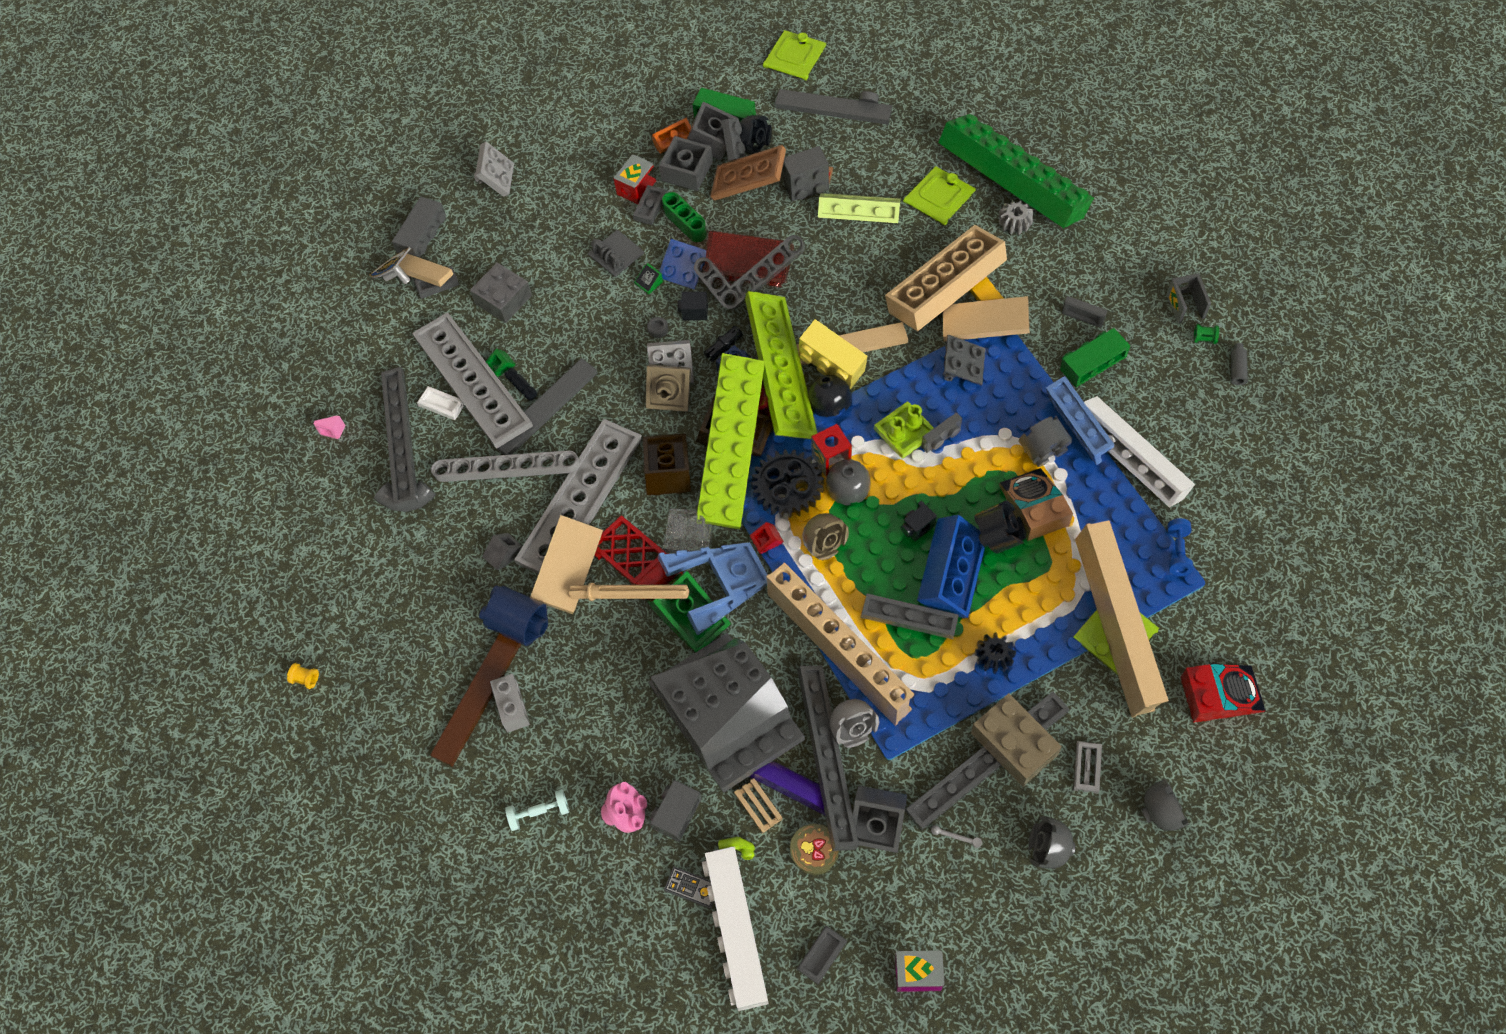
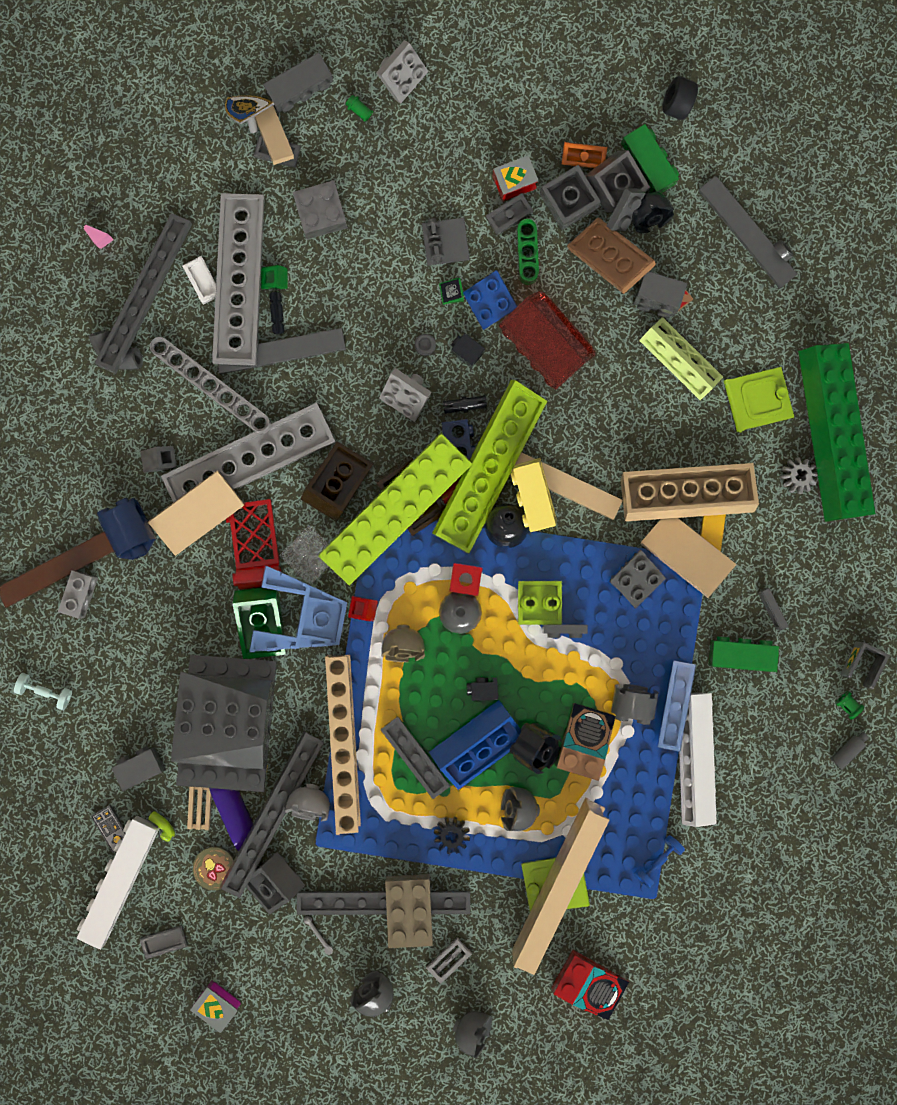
camera: 30 degrees right, 25 degrees up
tan axle [569,583,689,601] -> none
bright pink plate [601,782,647,833] -> none
dark tan plate [646,364,691,412] -> none
dark grey beam [694,235,806,310] -> none
black gear [751,449,824,518] -> none
lime container [763,30,826,81] -> none
none -> green pin [345,95,373,122]
none -> dark grey cylinder [501,787,540,831]
none -> black tyre [662,76,698,120]

